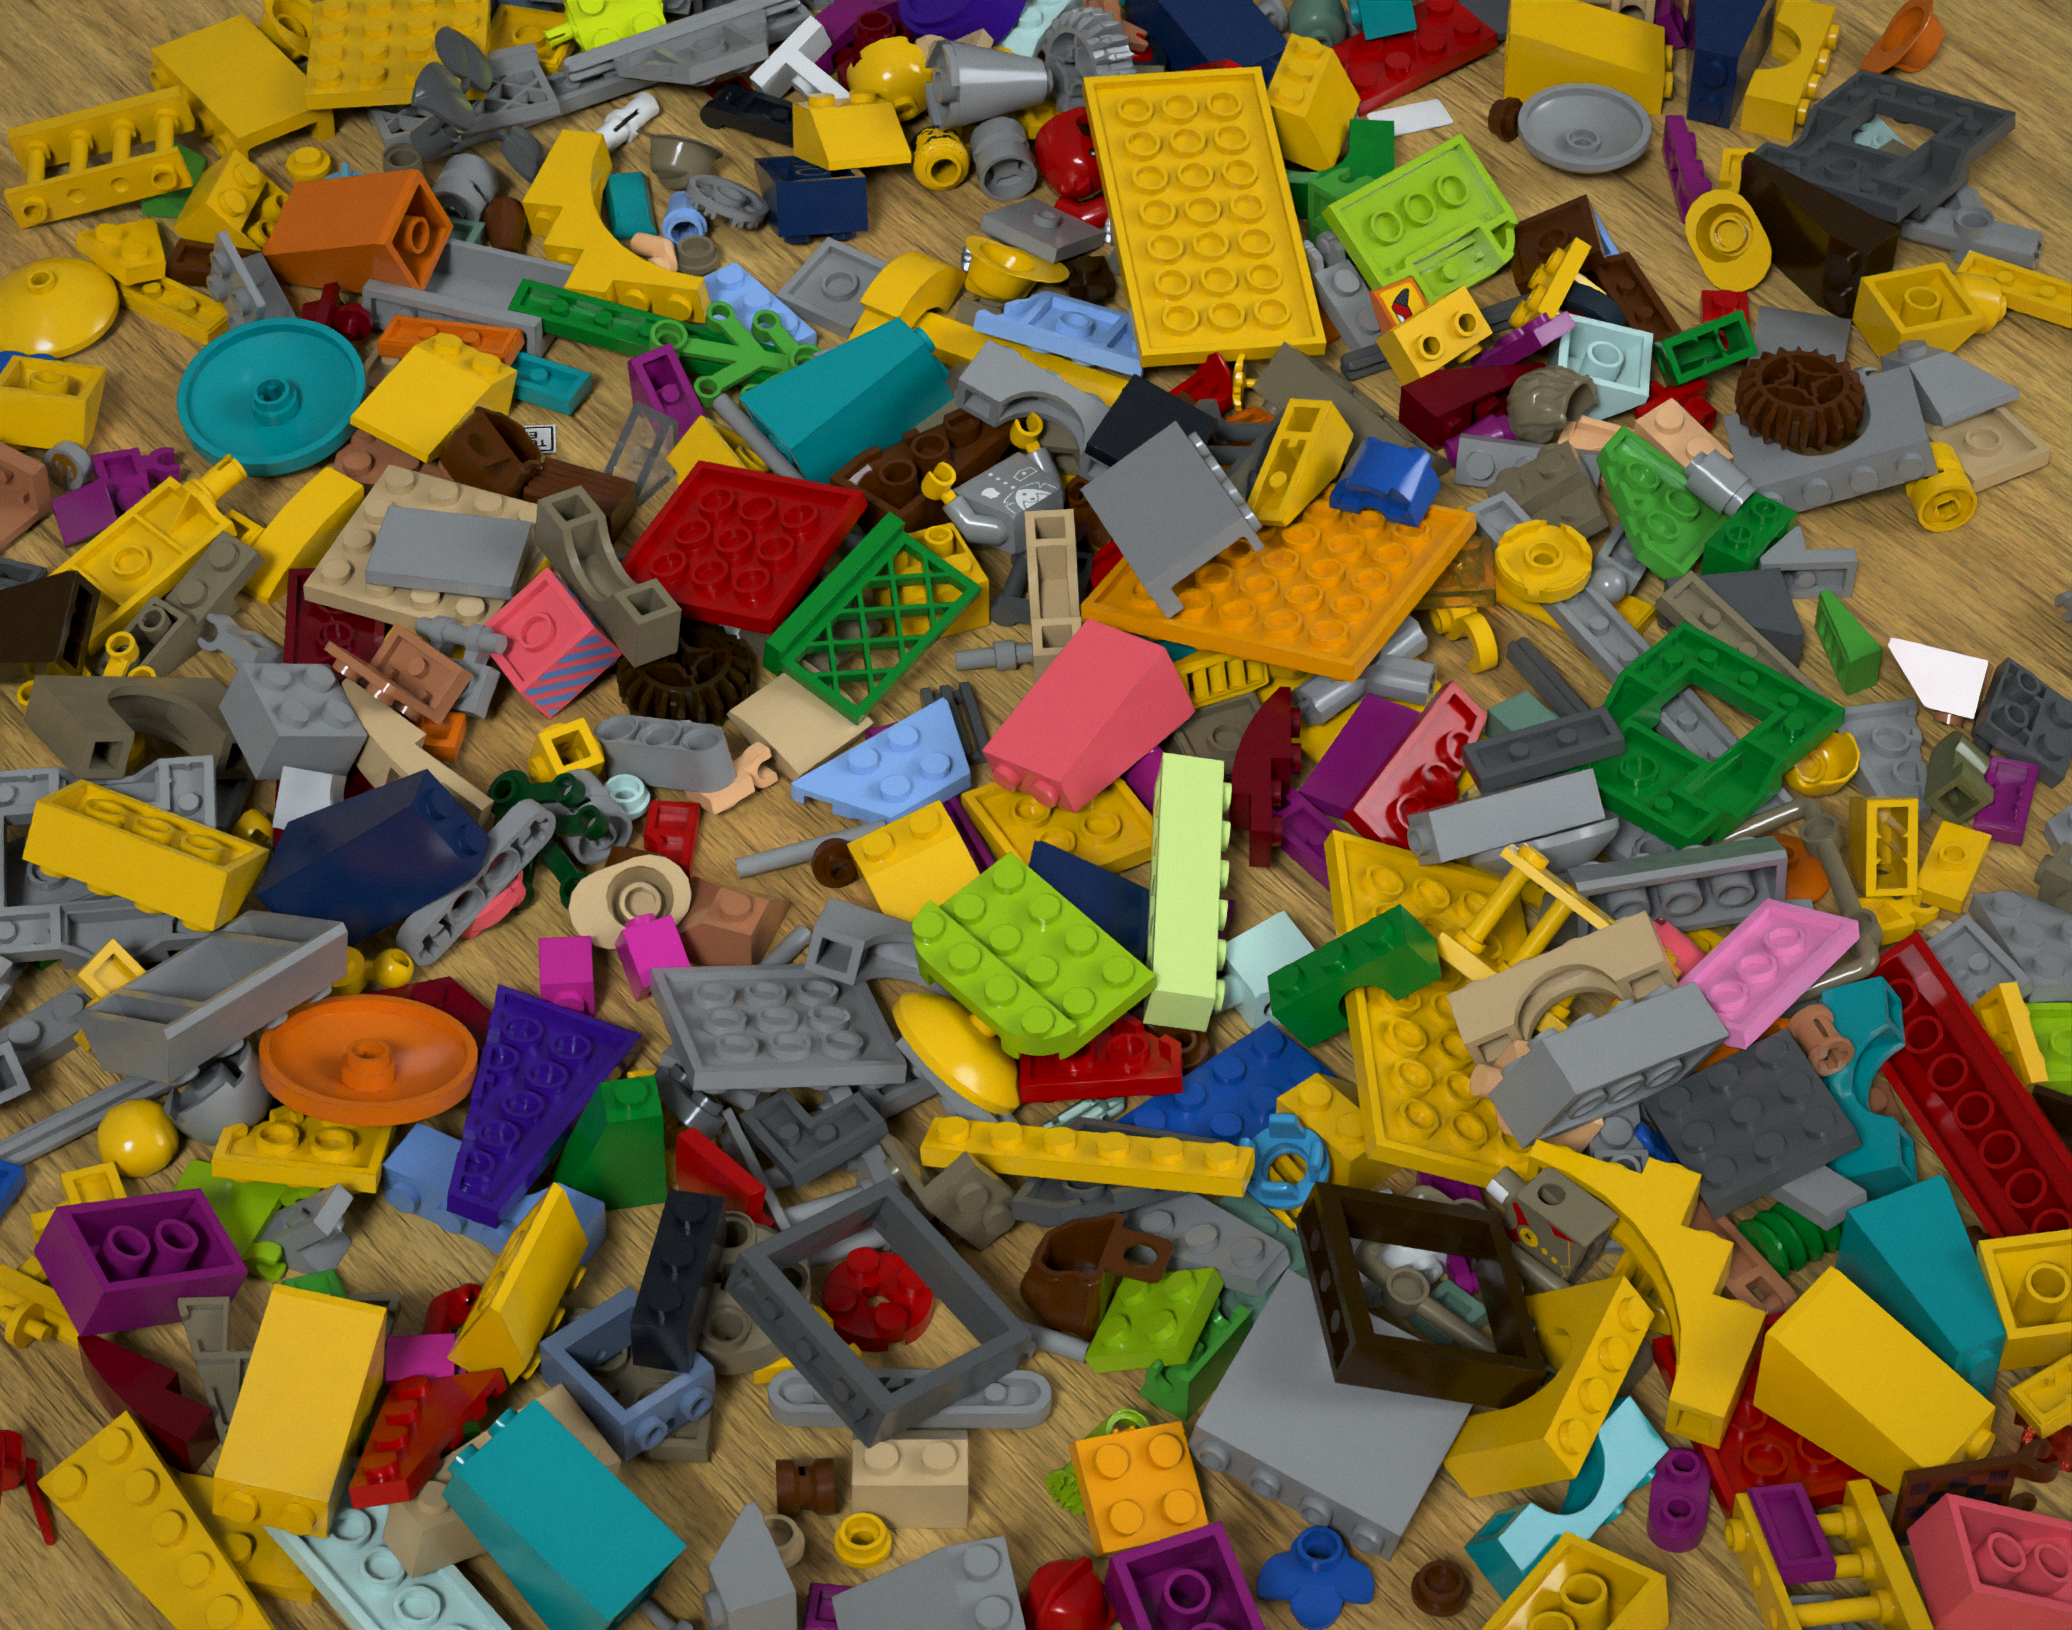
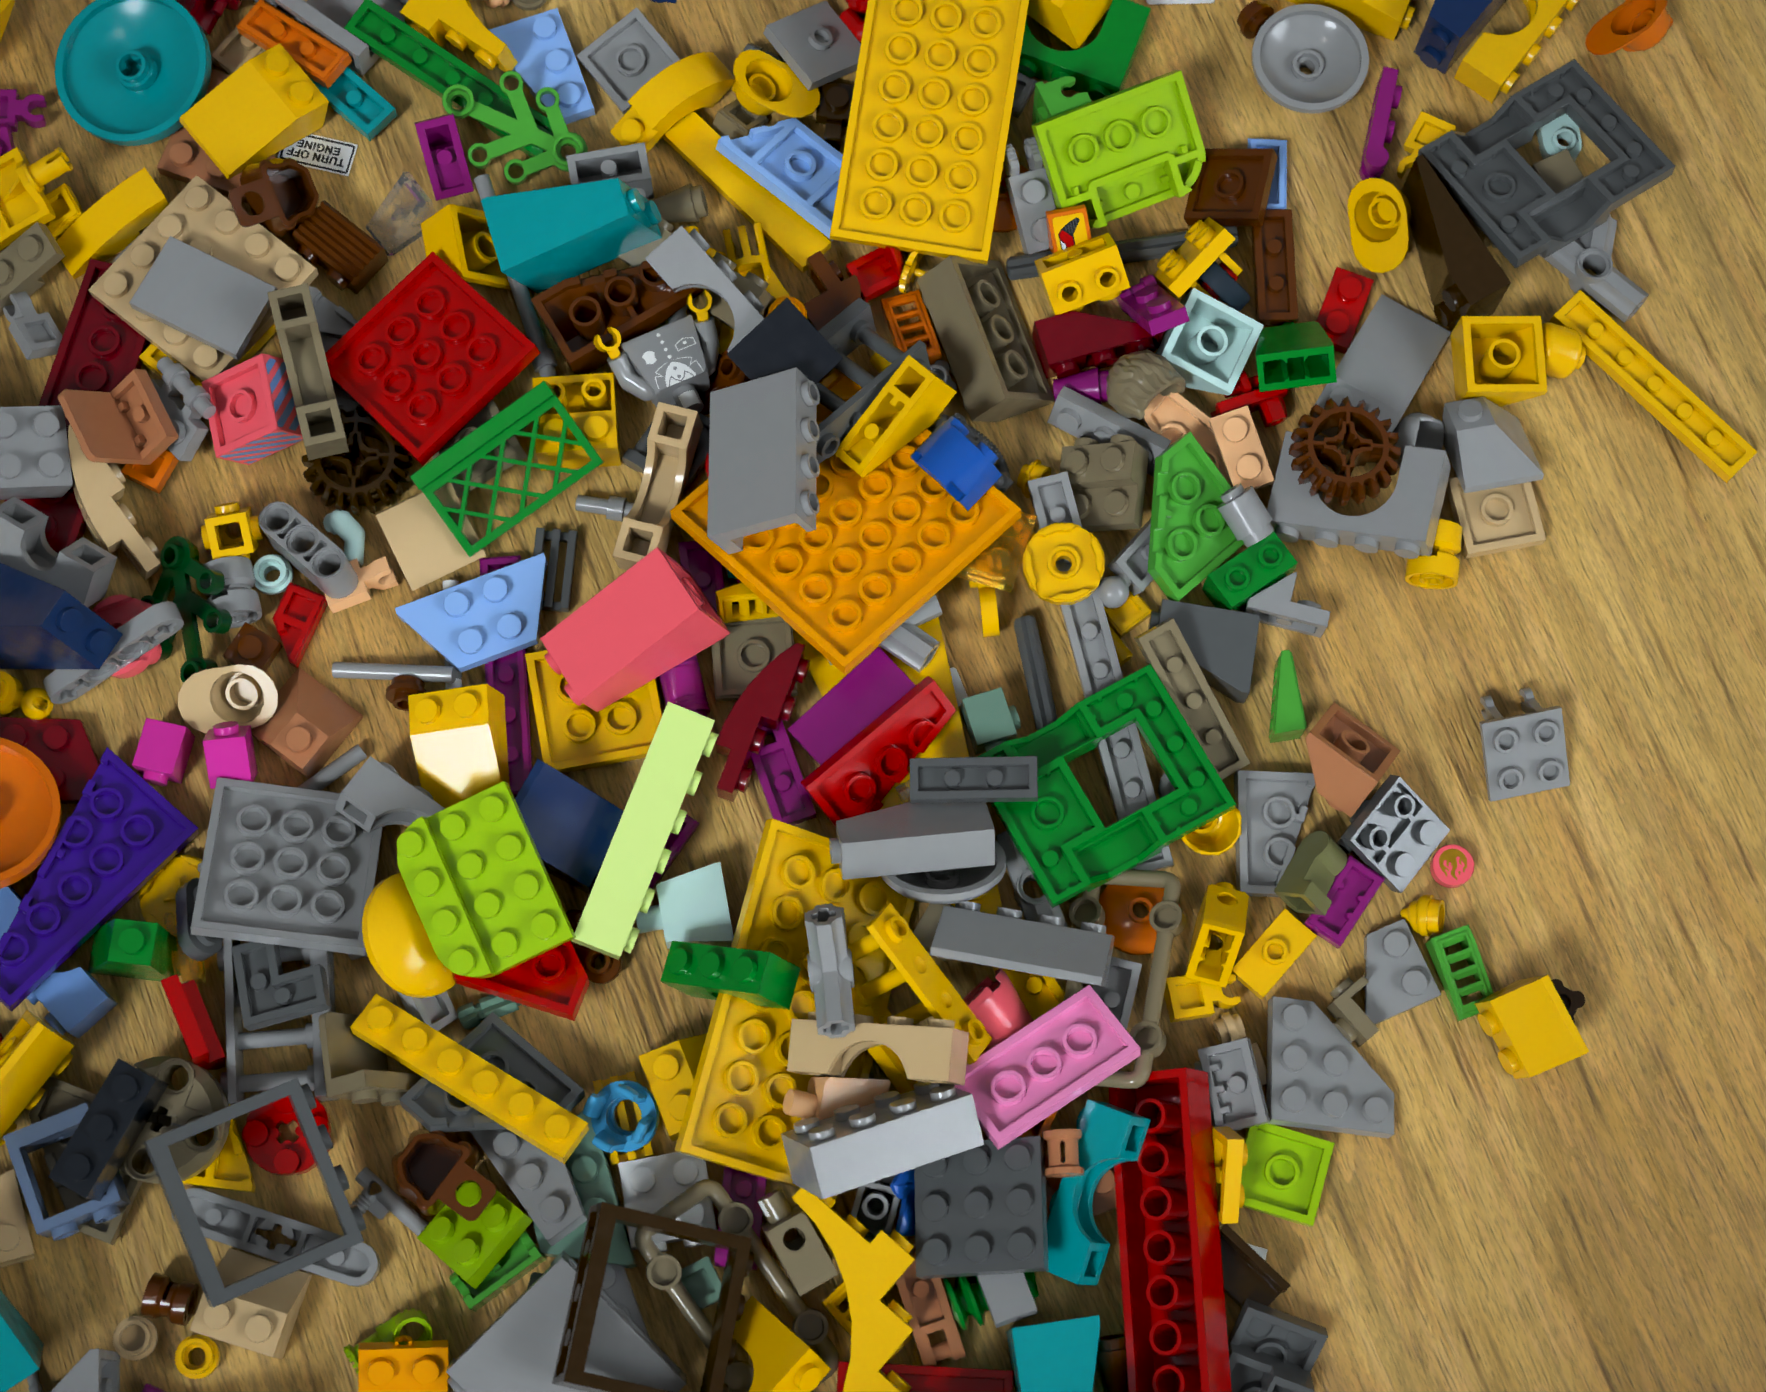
camera: 15 degrees right, 30 degrees up
blue plate [1115,1021,1339,1146] -> none
none -> light grey piece [805,904,856,1038]

